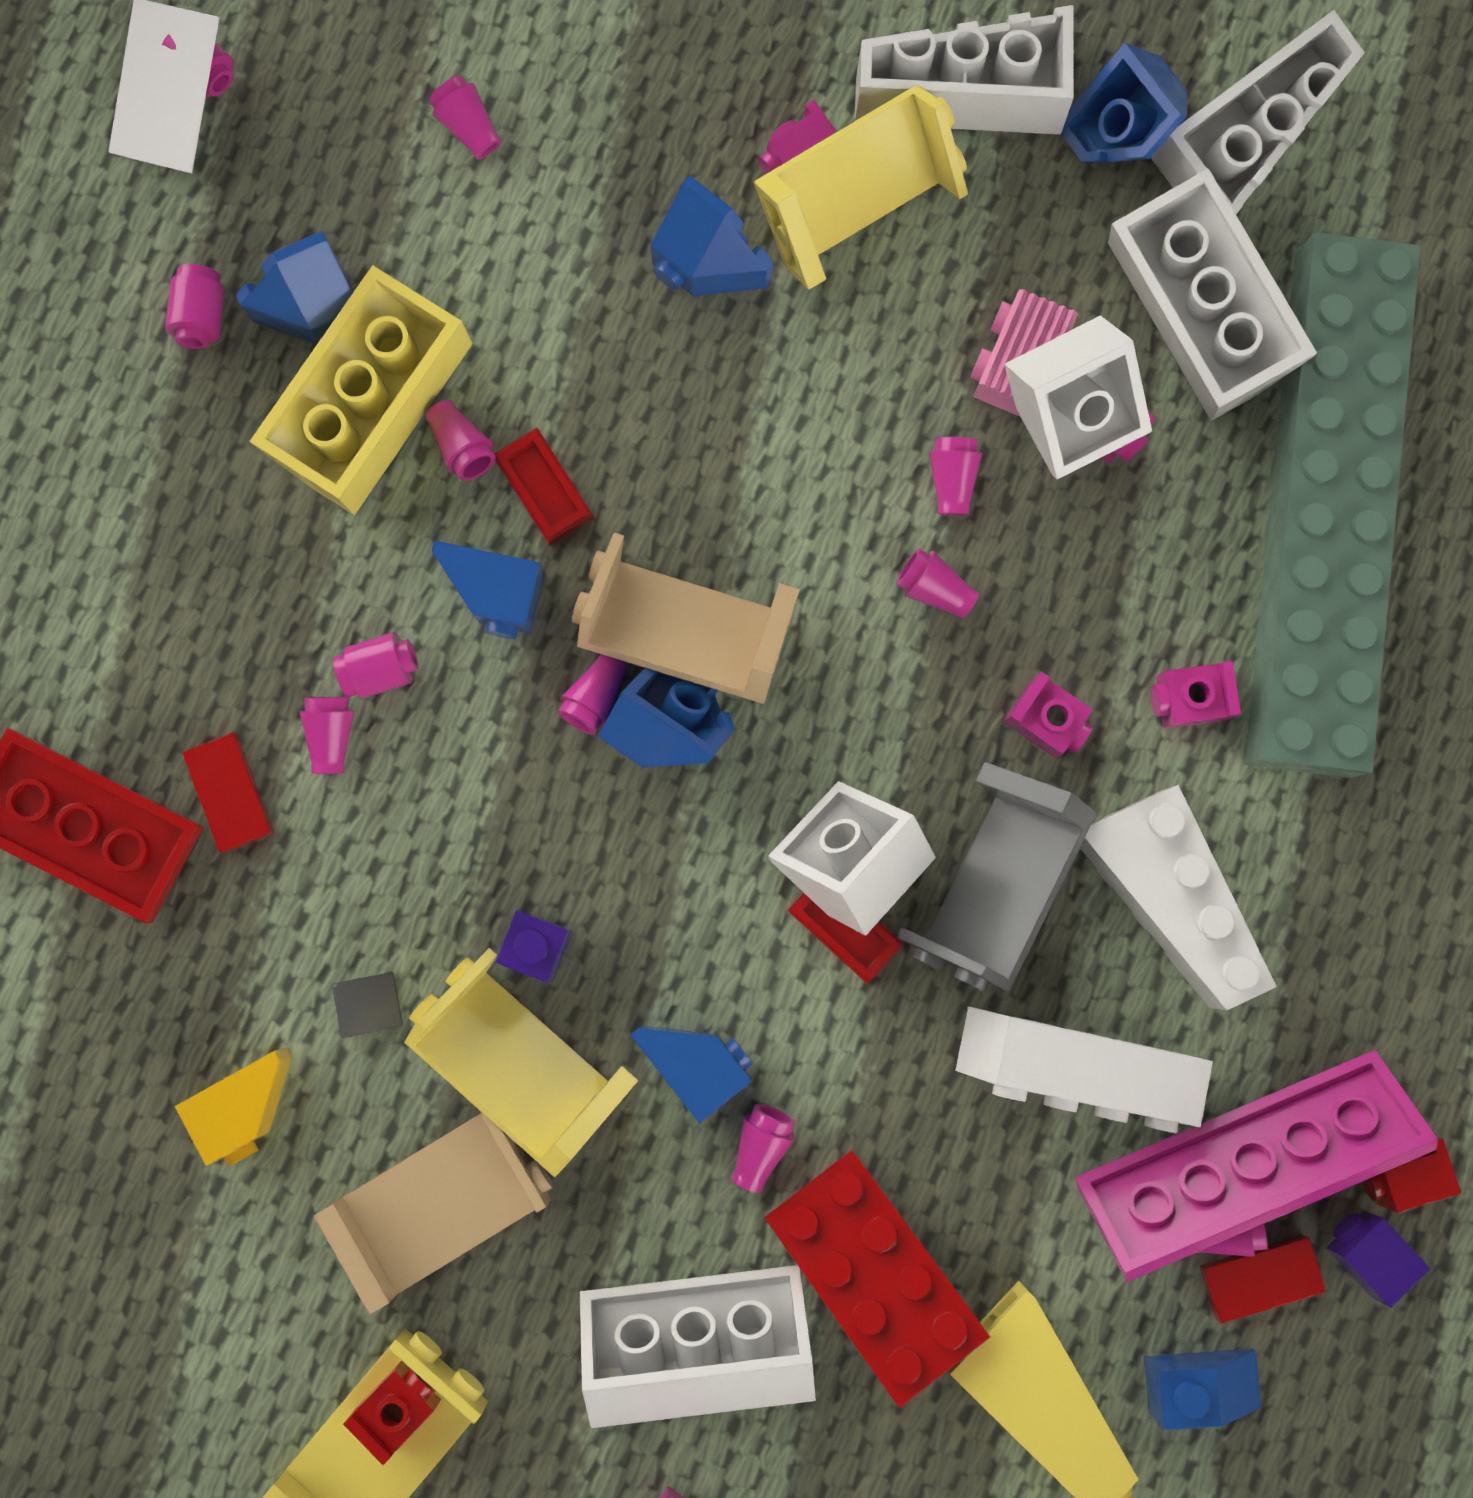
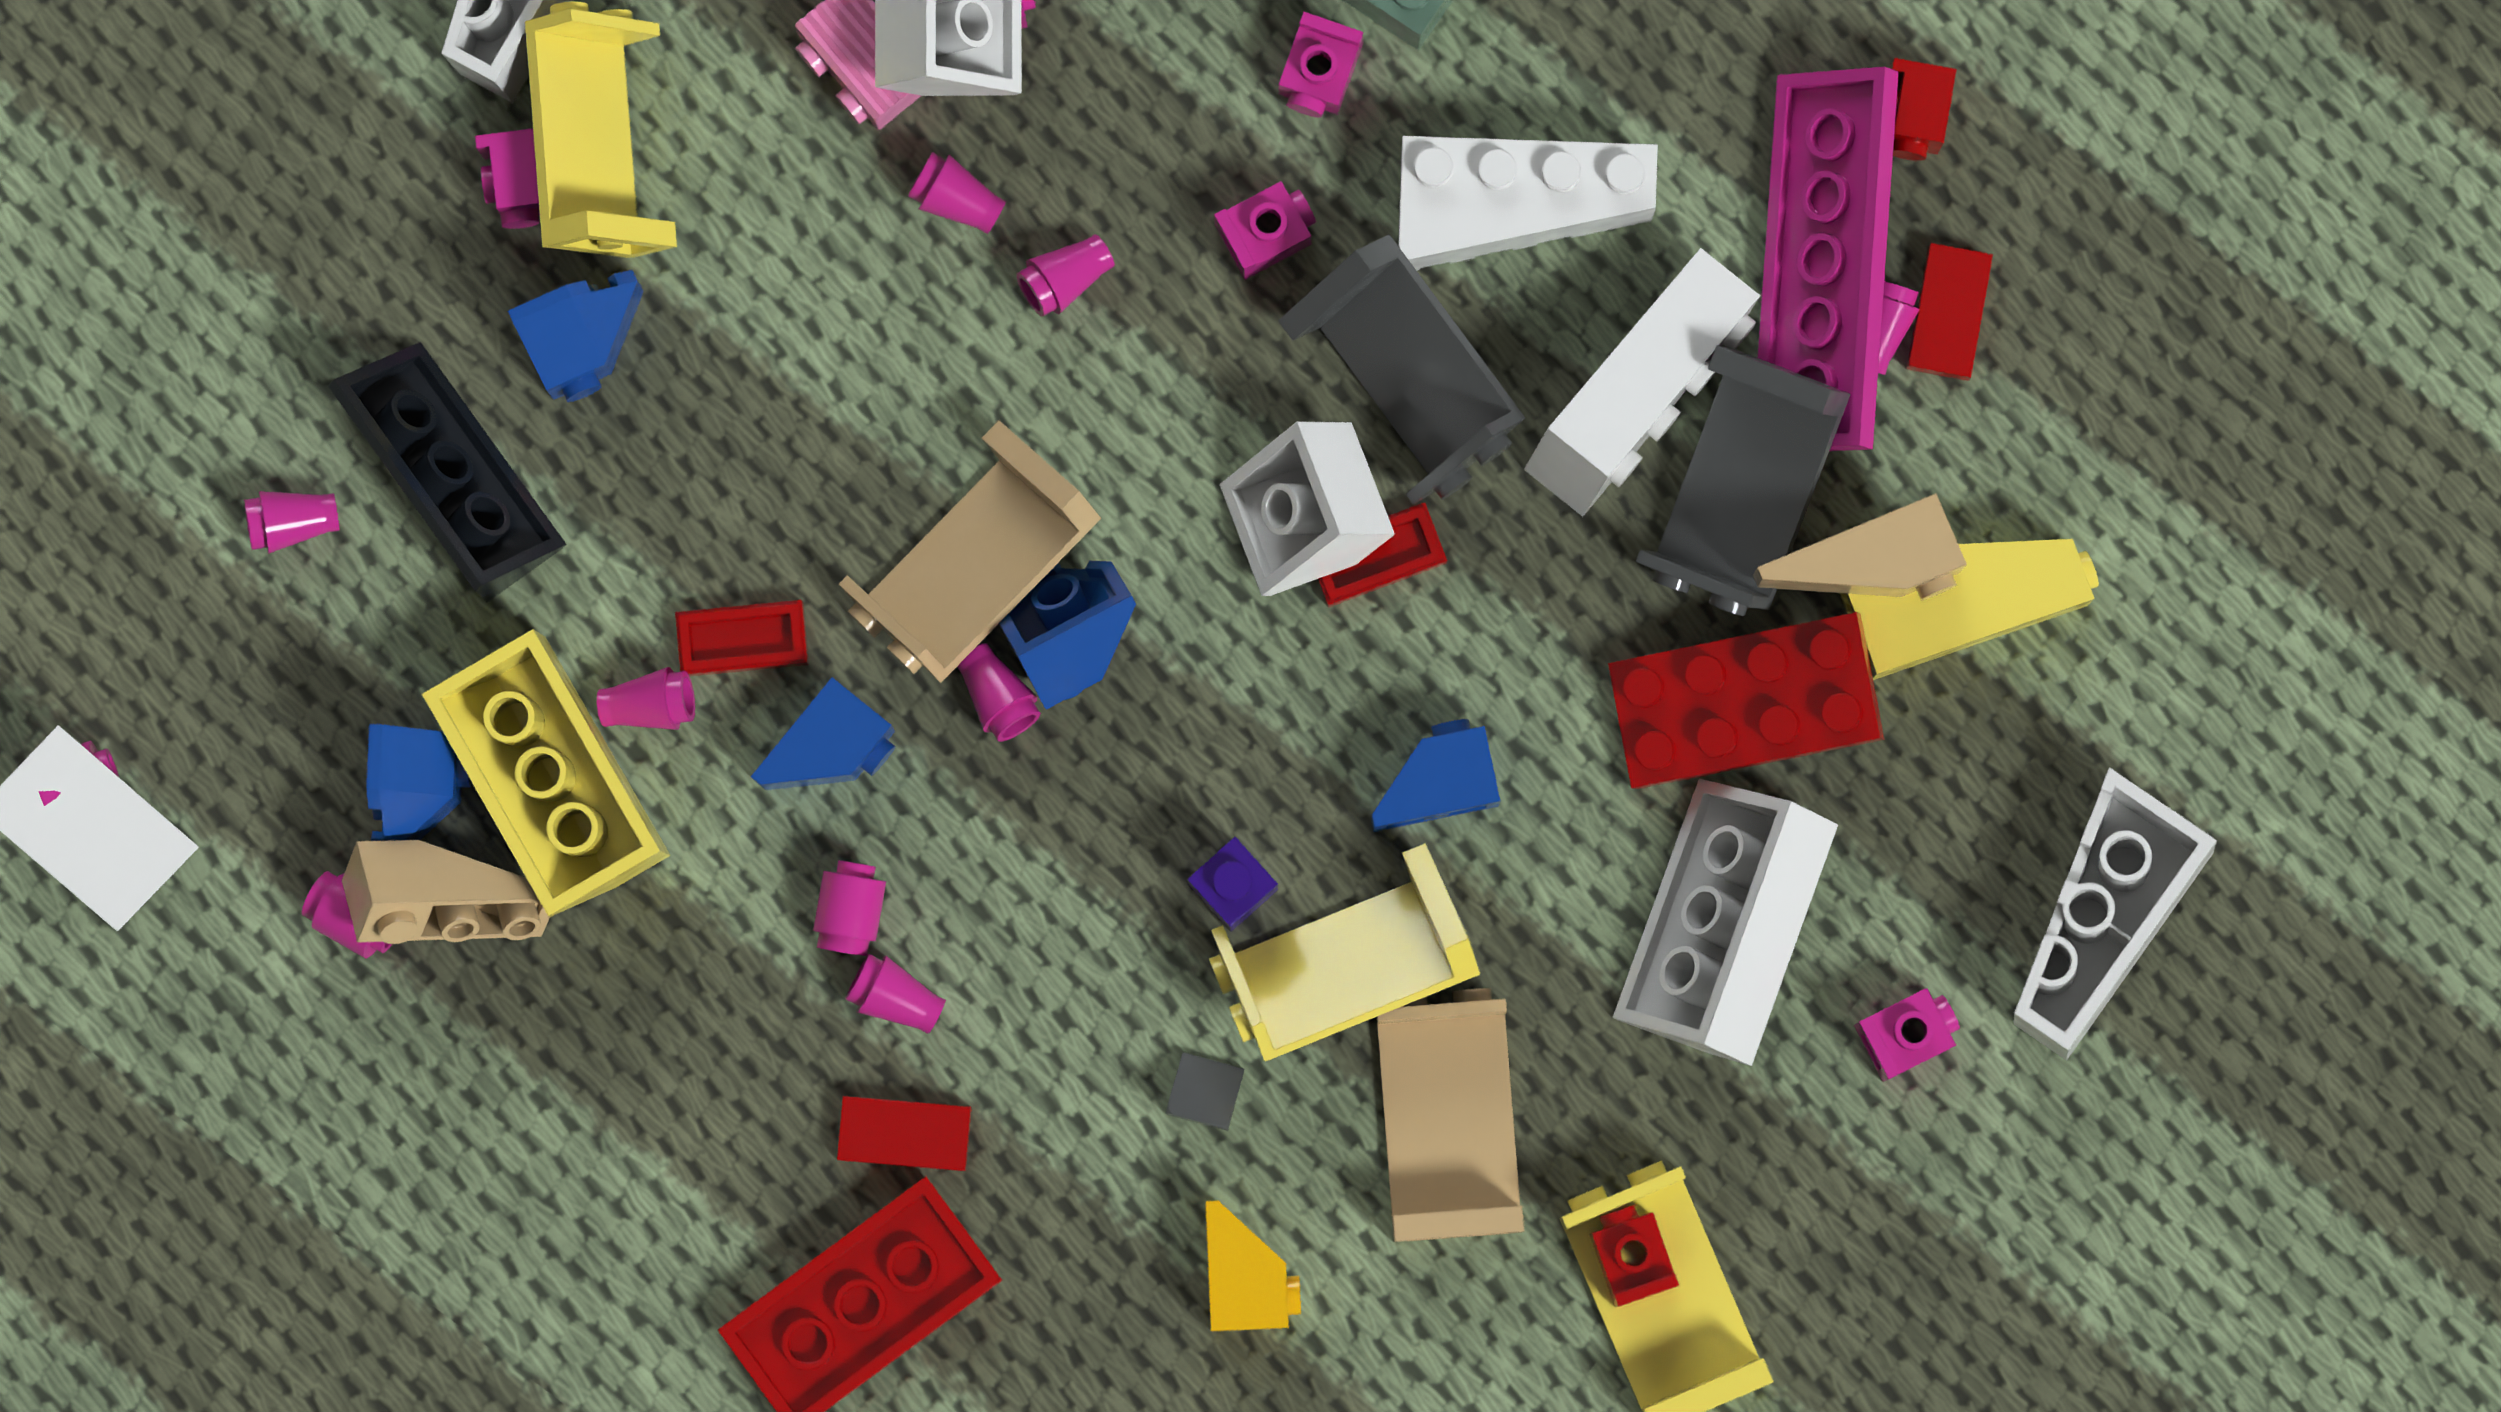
camera: 55 degrees left, 0 degrees up
dark pink cone [731,1104,795,1193] -> none
blue slope [1144,1348,1261,1430] -> none
dark purple brick [1326,1210,1431,1308] -> none
none -> black slope [328,342,567,602]
none -> tan slope [342,840,550,944]
none -> dark grey panel [1636,345,1851,616]
none -> tan slope [1753,494,1967,600]

